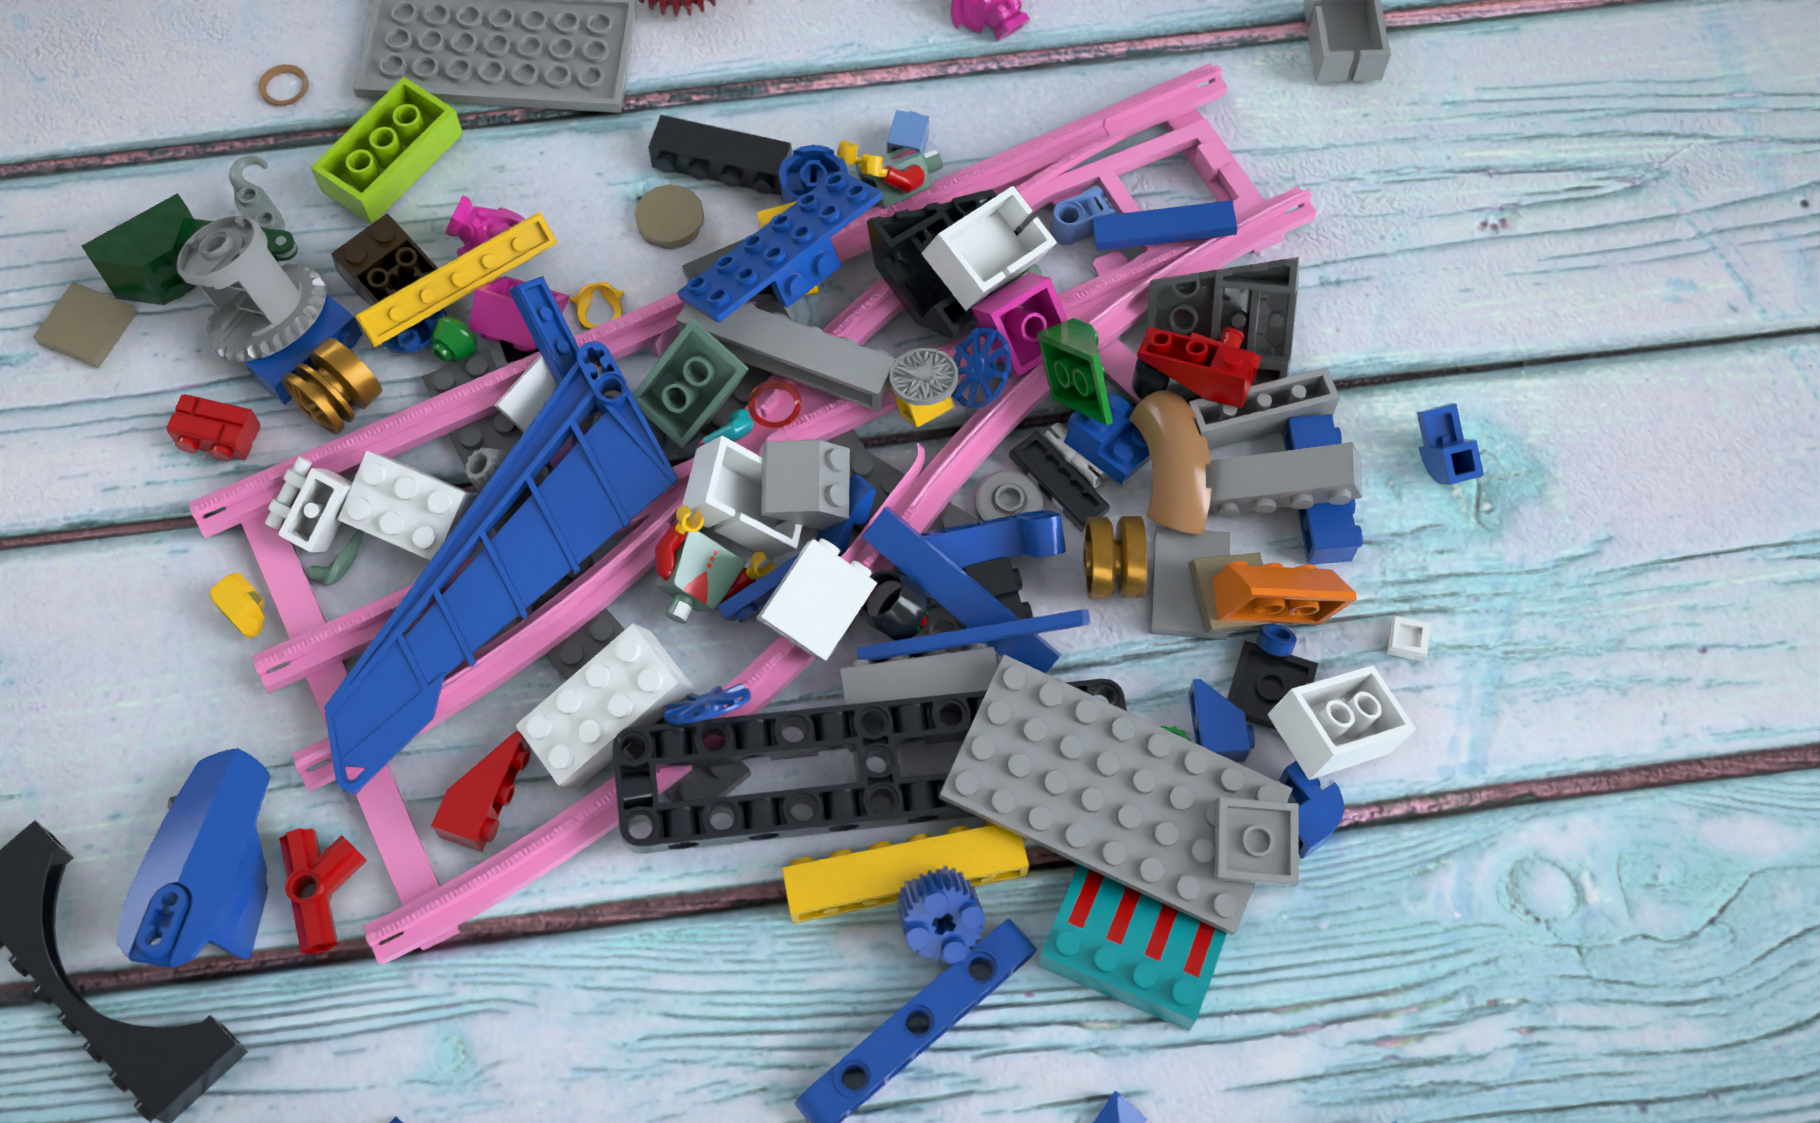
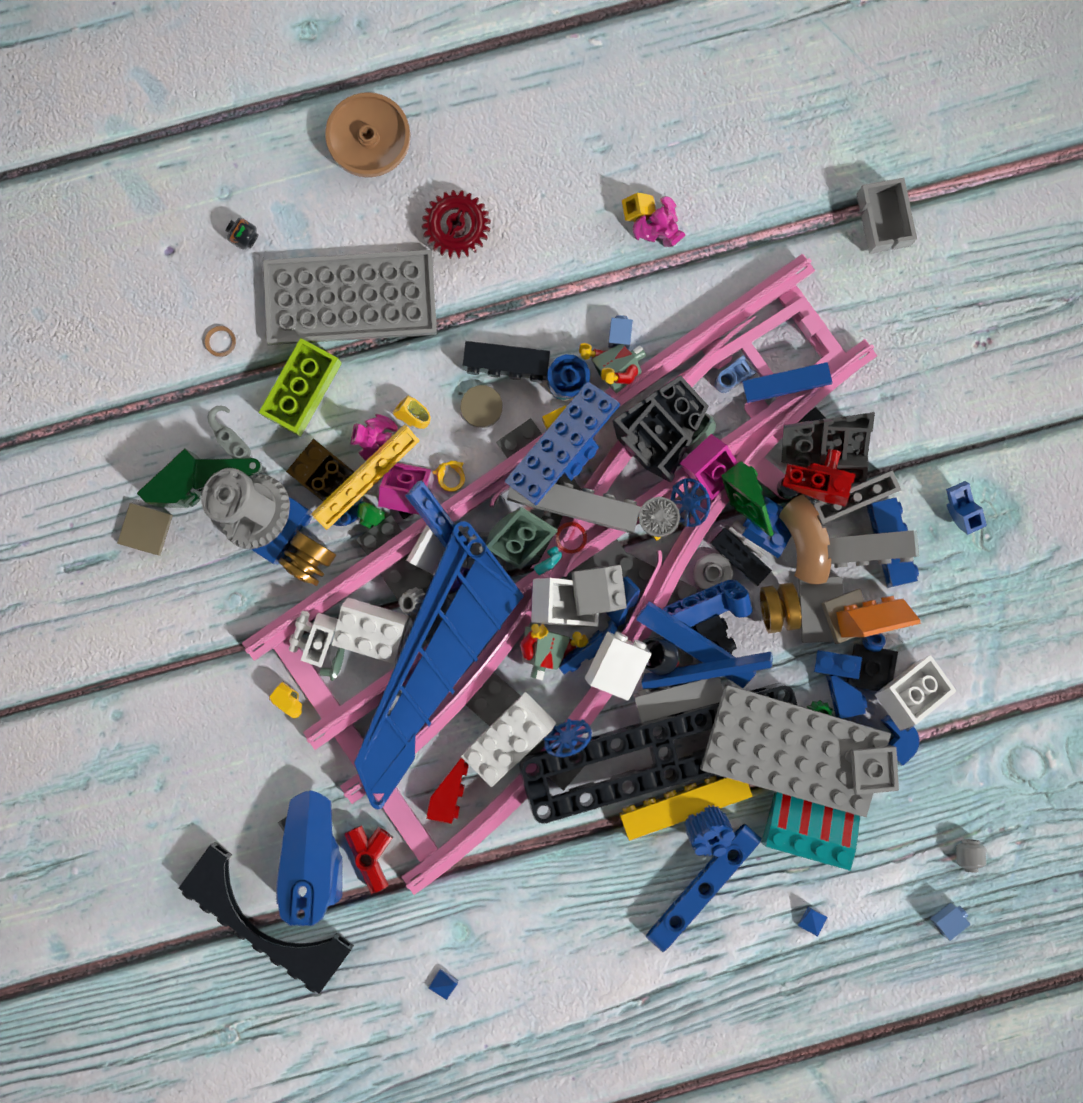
camera: 10 degrees left, 20 degrees up
red brick [167,394,260,462] -> none
white piece [921,186,1057,310] -> none
white tile [1386,615,1431,662] -> none
none -> yellow rock [392,395,431,429]
none -> blue brick [814,650,862,680]
none -> light grey head [956,839,986,873]

